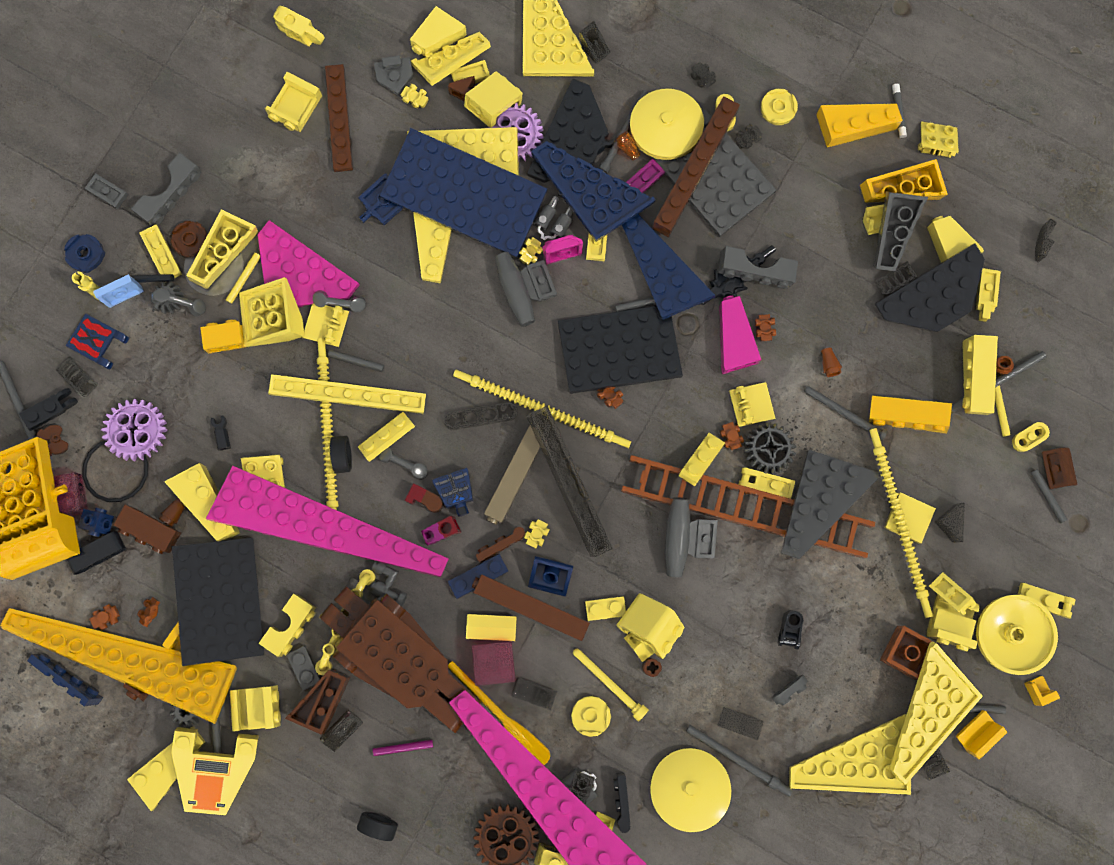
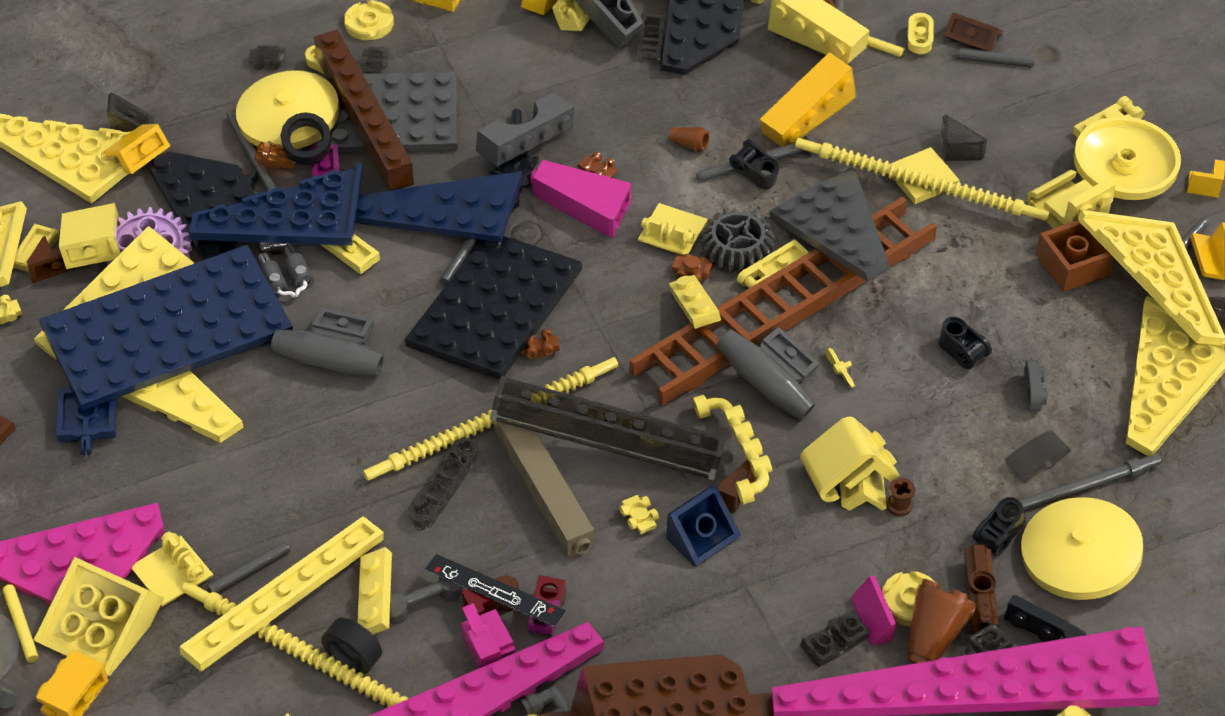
camera: 50 degrees left, 30 degrees down
dark grey bar [312,290,366,312] -> none
torso [432,468,473,517] -> none
dark blue plate [448,554,509,599] -> none
light yellow piece [466,614,517,641] -> none
reddish brown brick [471,575,590,641] -> none
clear pink brick [472,641,516,686] -> none
reddish brown plate [475,527,525,563] -> none
light yellow piece [519,237,543,265] -> none
dark pink slope [542,235,583,265] -> none
light yellow piece [573,648,649,722] -> none
light yellow plate [585,597,626,621] -> none
light yellow hinge [929,572,976,615] -> none
none -> yellow panel [104,124,170,174]
none -> black tyre [280,112,331,166]
none -> black sticker [424,554,566,627]
none -> dark pink piece [461,603,516,668]
none -> light yellow bar [692,394,772,505]
none -> reddish brown slope [717,456,760,514]
none -> black piece [729,139,780,189]
none -> light yellow piece [825,347,855,388]
none -> dark pink slope [852,575,896,646]
none -> dark orange cone [907,579,975,664]
none -> reddish brown piece [964,545,999,635]
none -> black piece [973,497,1026,556]

